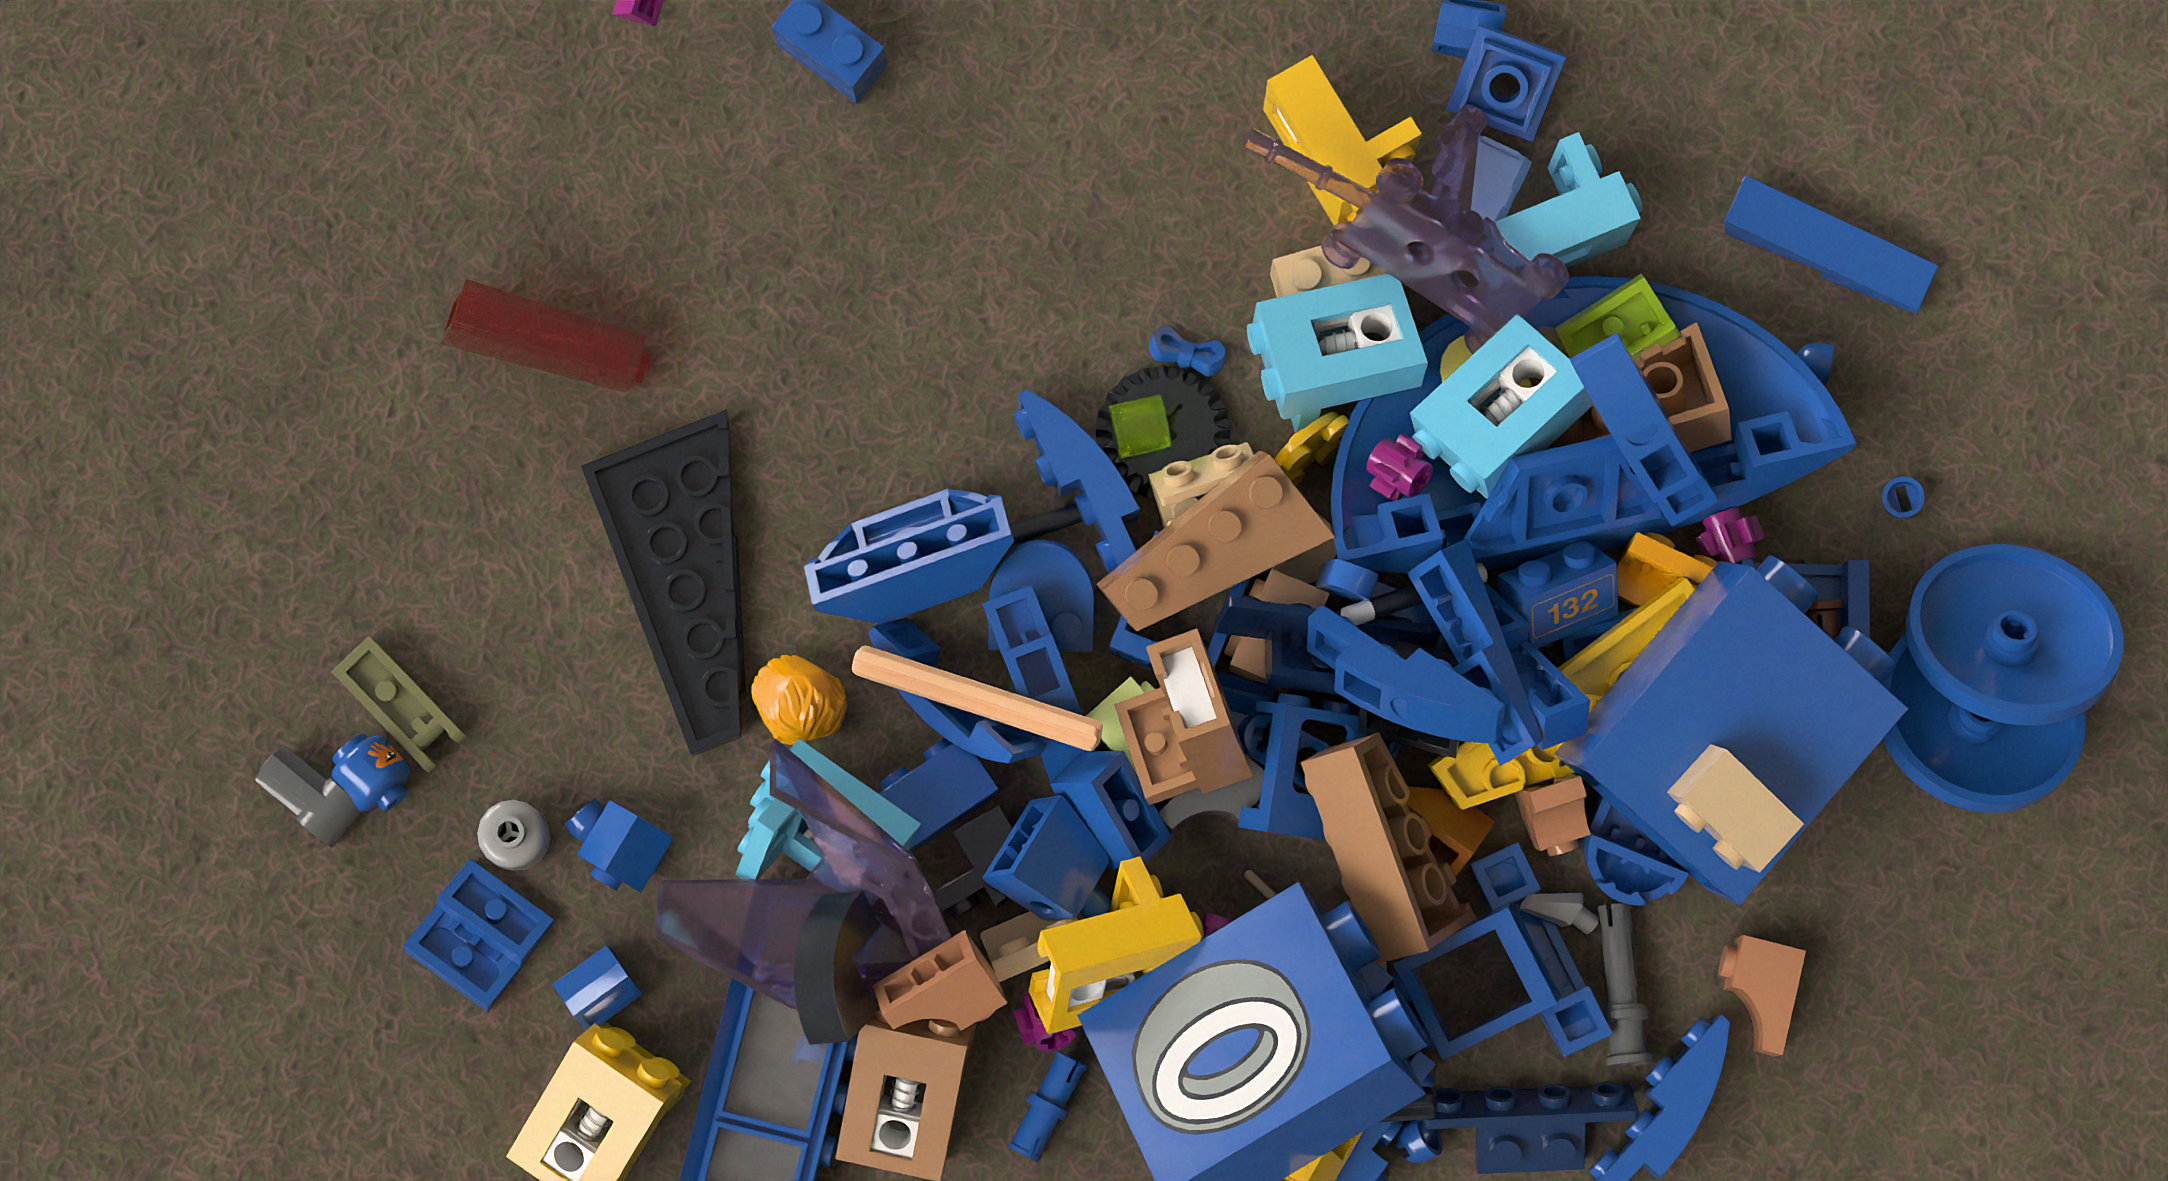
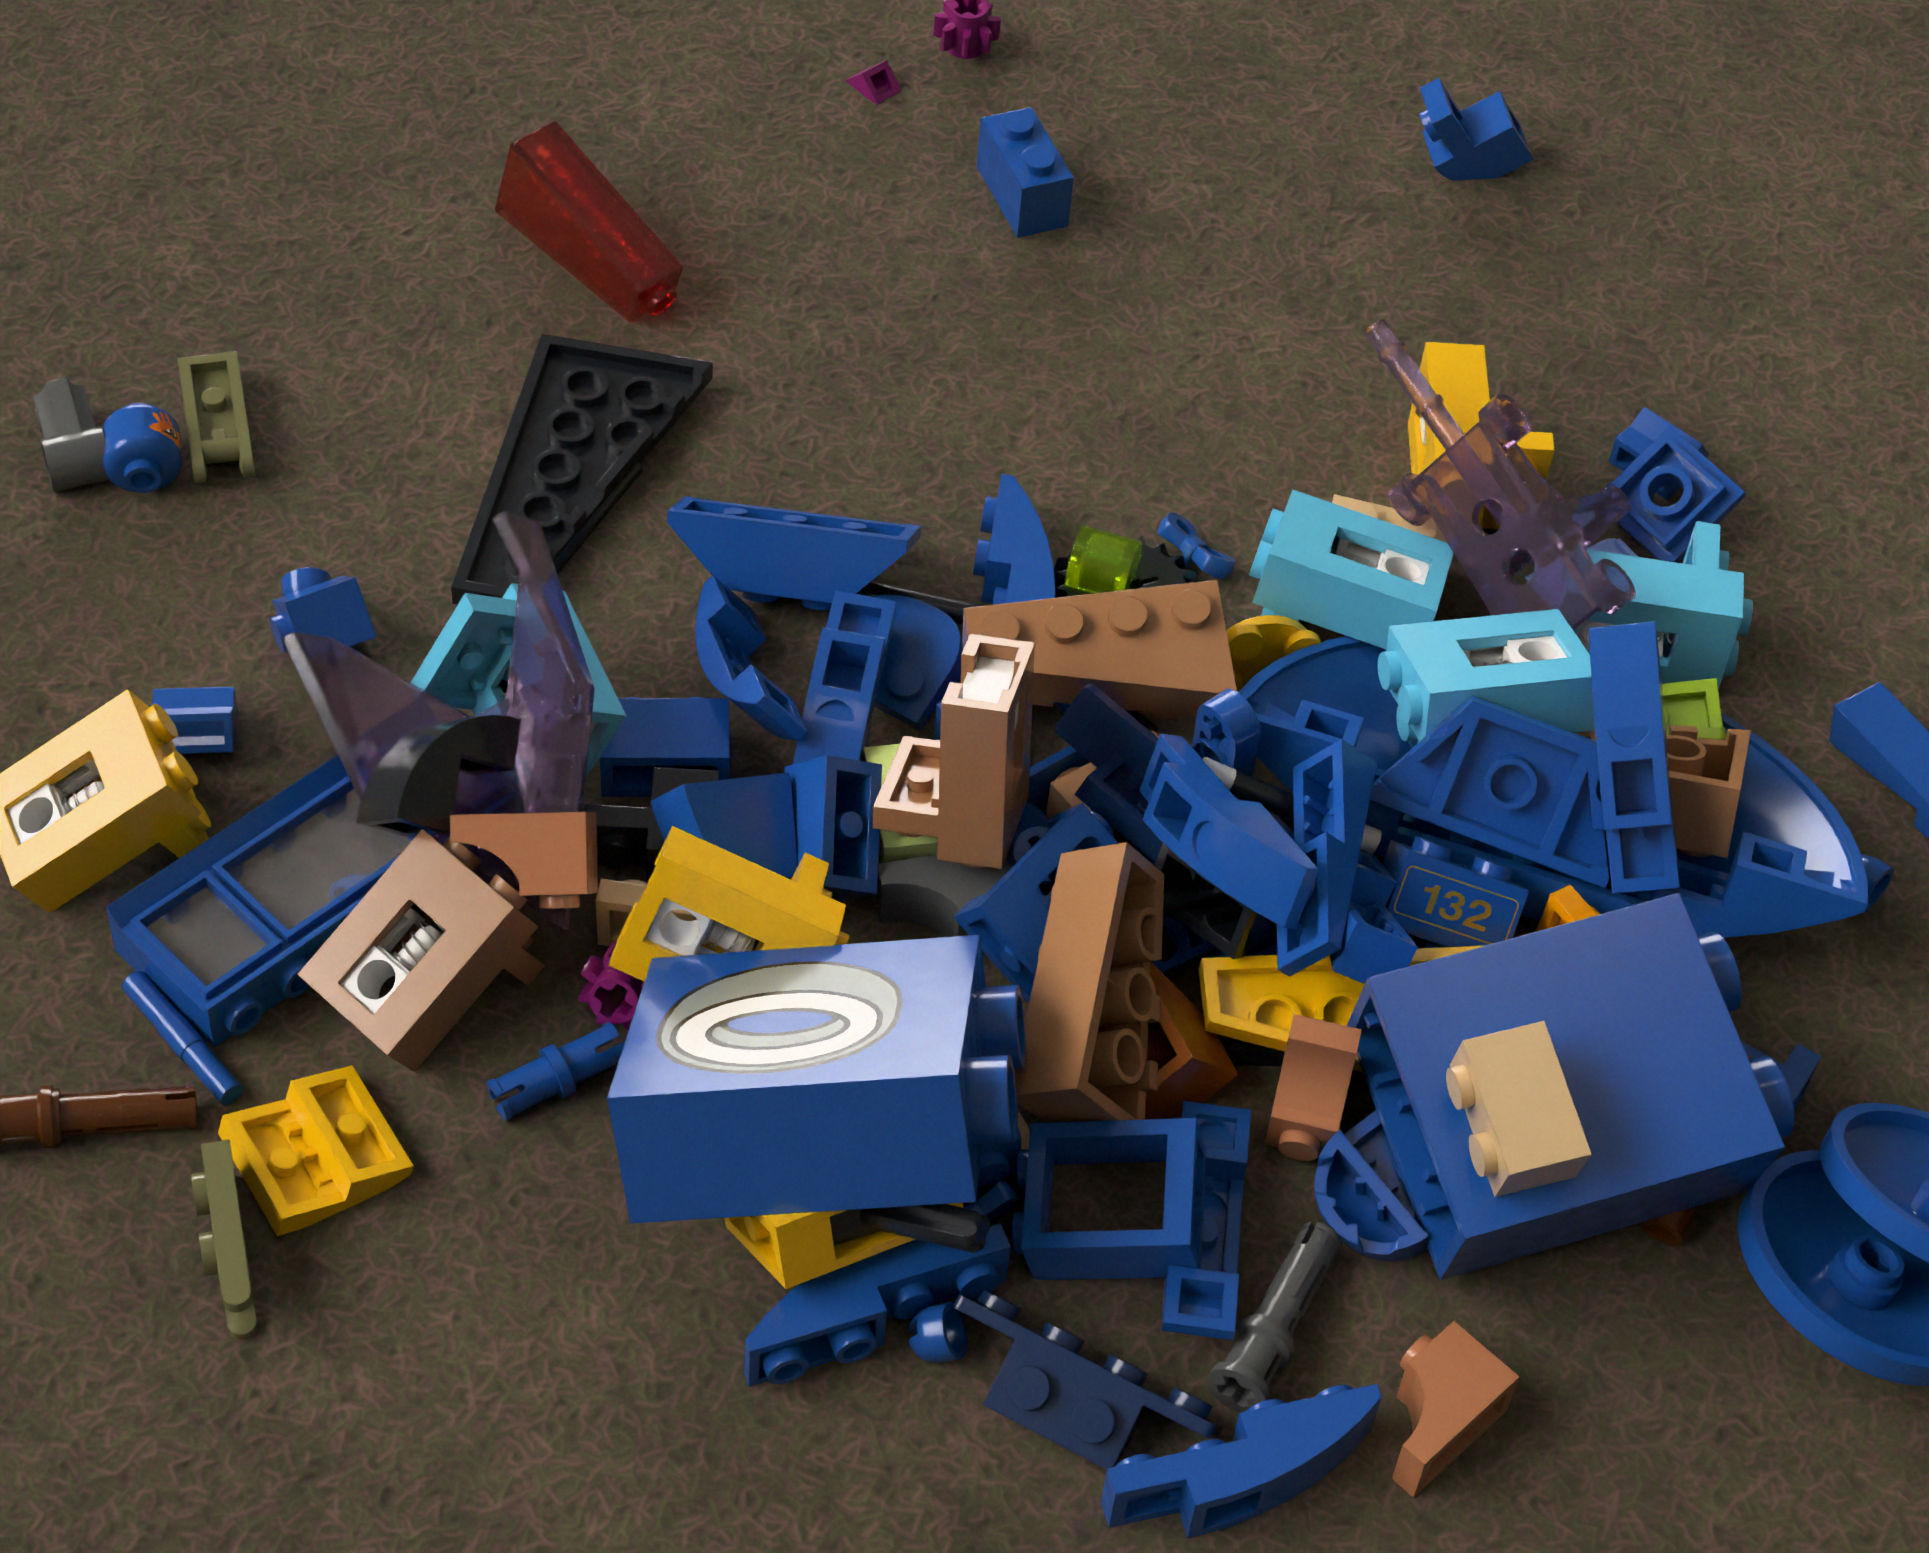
camera: 25 degrees right, 30 degrees down
blue slope [403,859,554,1013] -> none
light grey head [477,799,551,871] -> none
light orange hair [751,655,847,745] -> none
light nougat axle [852,645,1103,751] -> none
magenta gear [1366,434,1433,501] -> none
light grey bar [1519,893,1599,934] -> none
blue hinge [1882,476,1925,520] -> none

